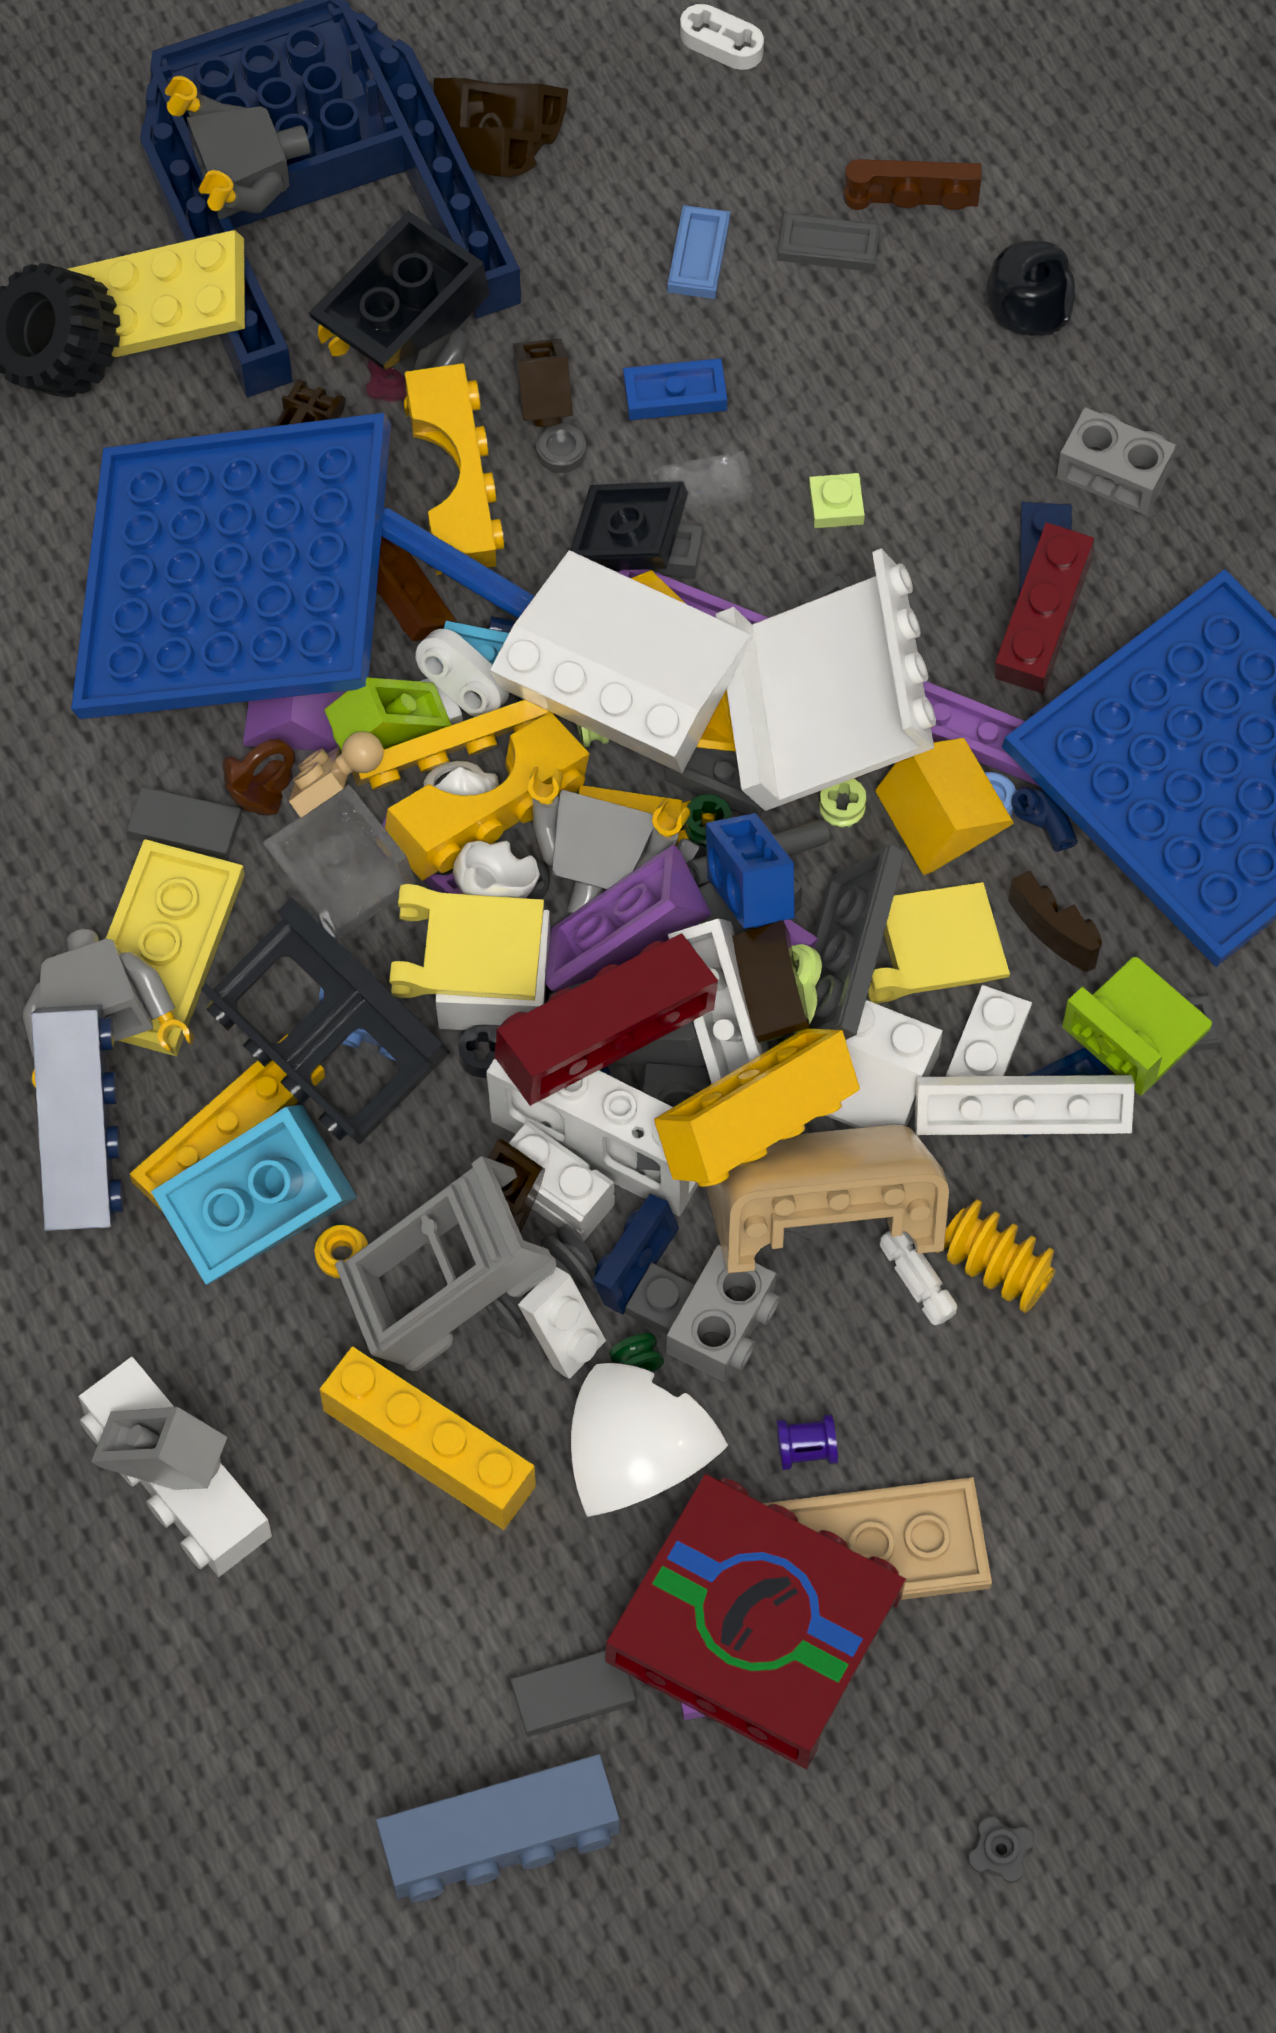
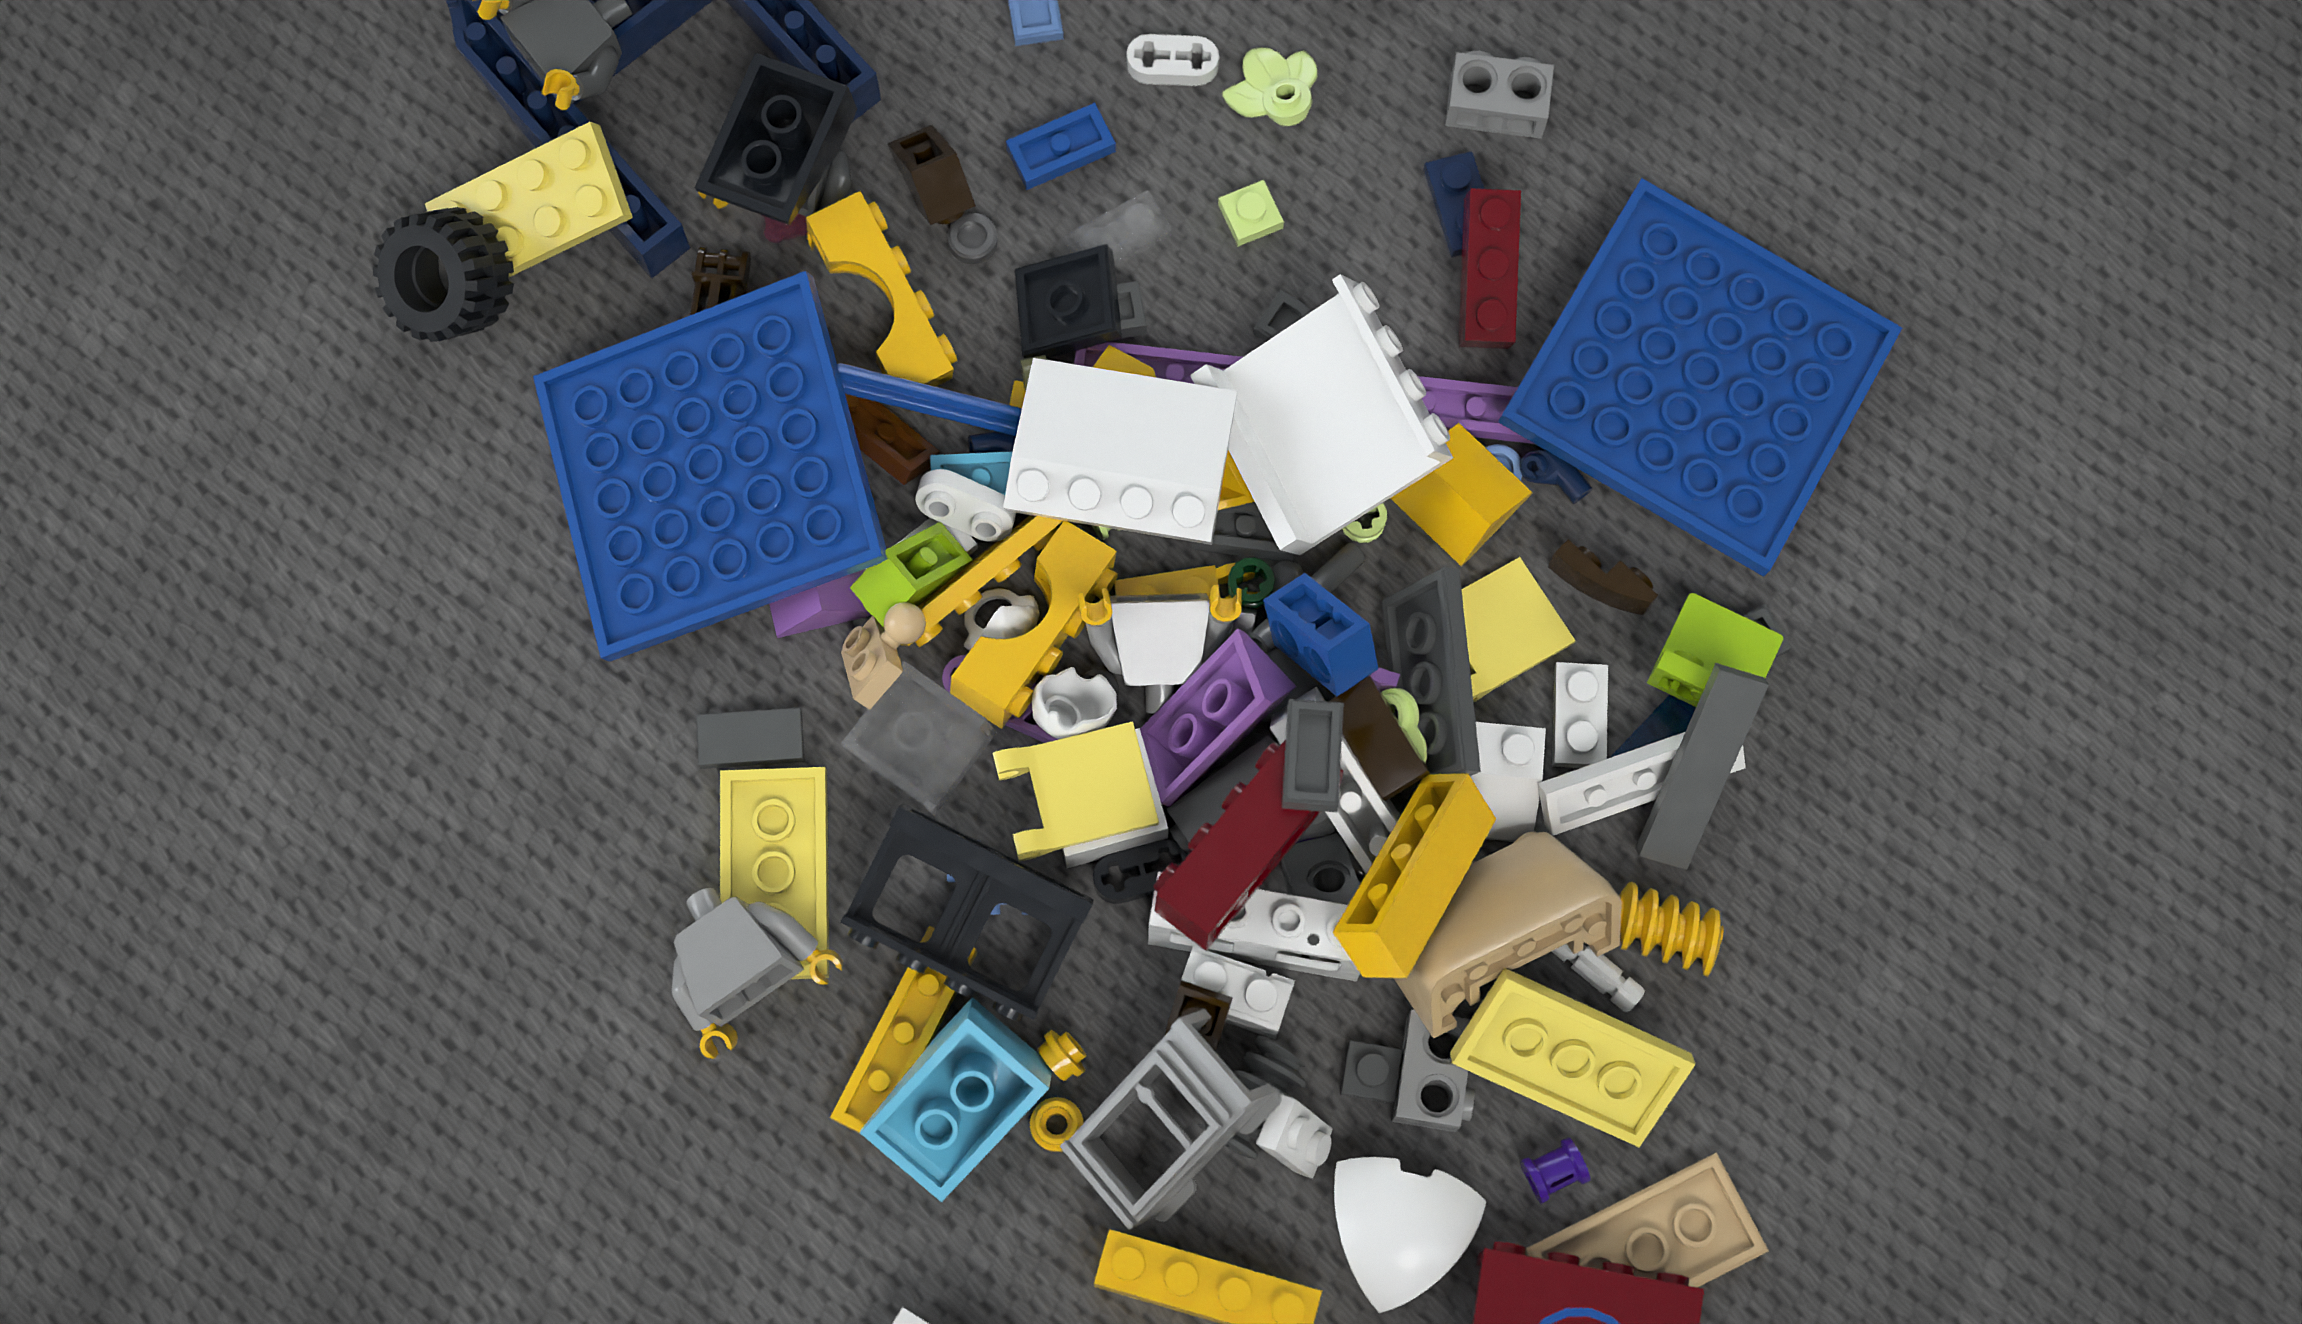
camera: 20 degrees left, 10 degrees up
brick [31,1004,124,1231] -> none
reddish brown piece [222,738,295,816] -> none
dark blue plate [593,1194,680,1315] -> none
dark green bush [609,1333,664,1372] -> none
none -> yellow plate [1038,1030,1086,1081]
none -> white beam [1126,34,1219,86]
none -> yellowish green plate [1222,48,1318,126]
none -> dark grey tile [1282,699,1344,812]
none -> light yellow plate [1450,968,1696,1147]
none -> dark grey tile [1635,663,1769,870]

